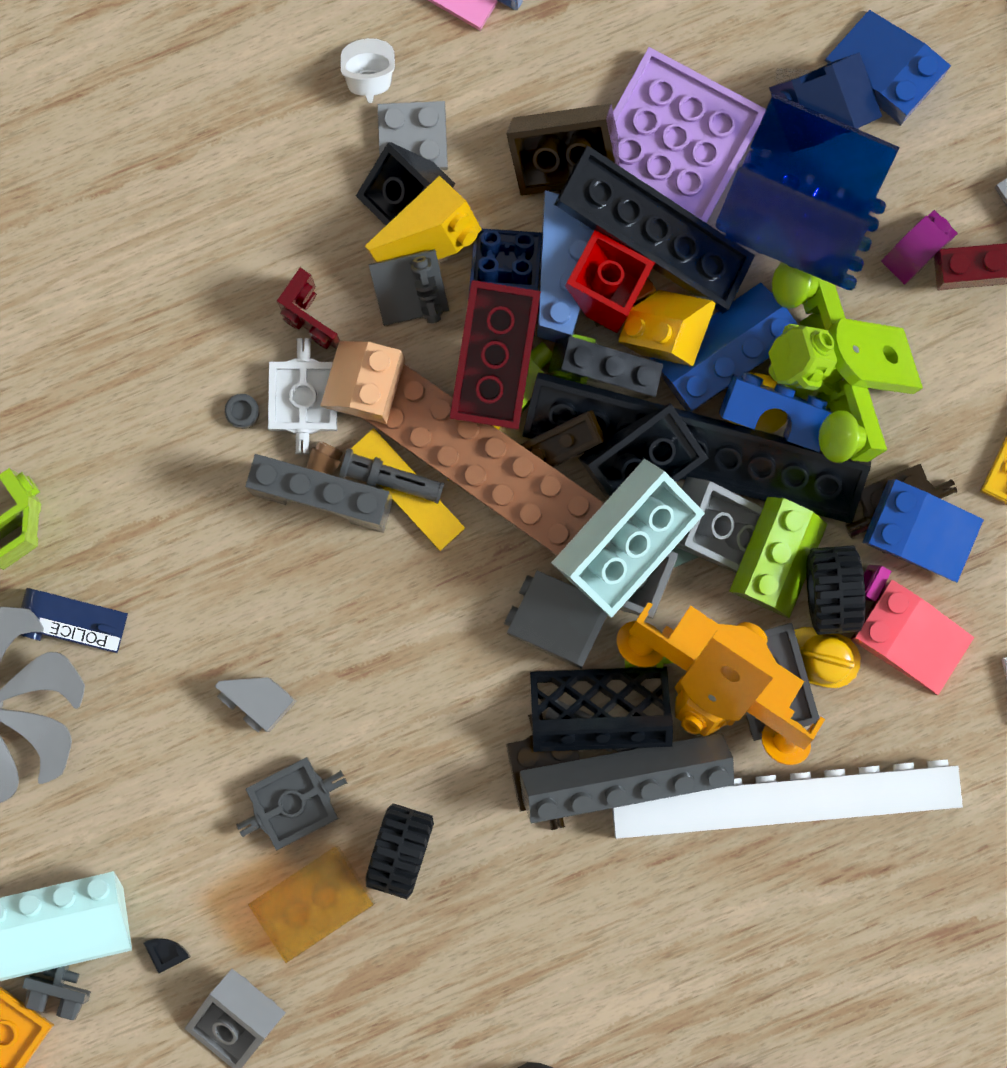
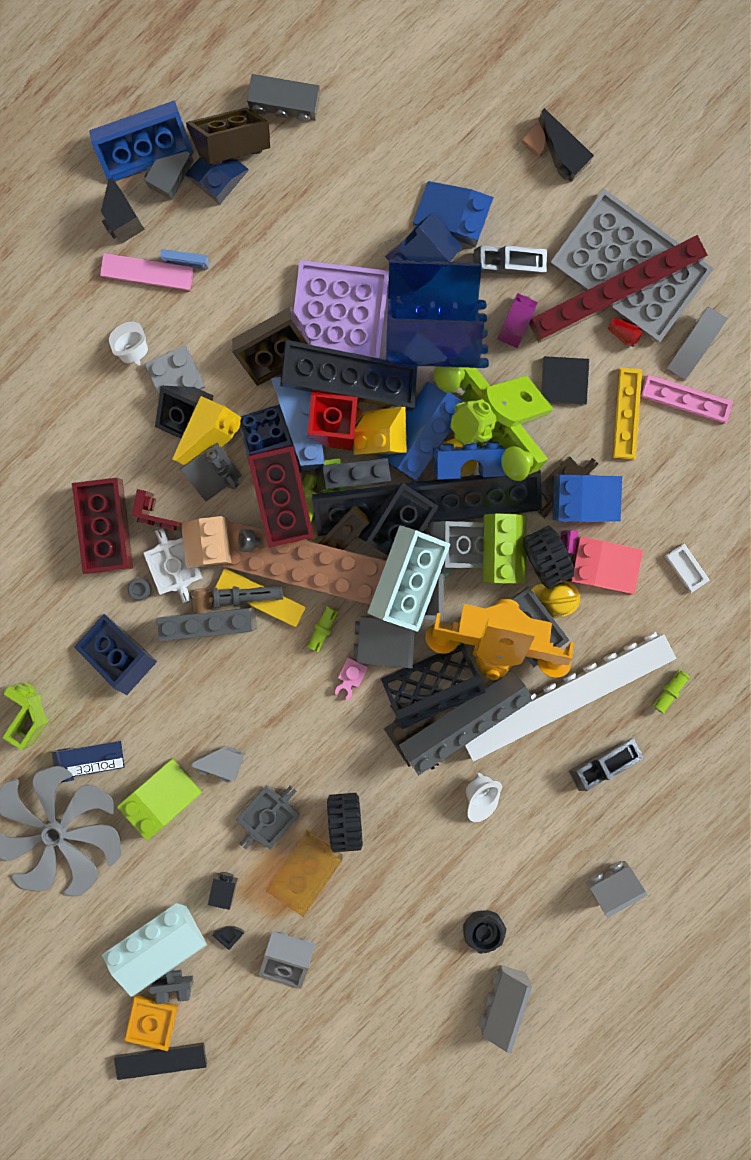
camera: 20 degrees left, 5 degrees up
none -> dark red brick [72,478,134,574]
none -> dark blue slope [74,614,157,695]
none -> lime slope [117,758,202,841]
none -> black brick [208,872,238,910]
none -> dark grey tile [238,529,261,553]
none -> lime pin [306,606,339,652]
none -> bright pink plate [335,657,368,700]
none -> white piece [466,773,502,822]
none -> dark grey slope [473,245,547,274]
none -> black tile [541,356,589,405]
none -> black slope [569,738,644,791]
none -> lime pin [652,669,690,714]

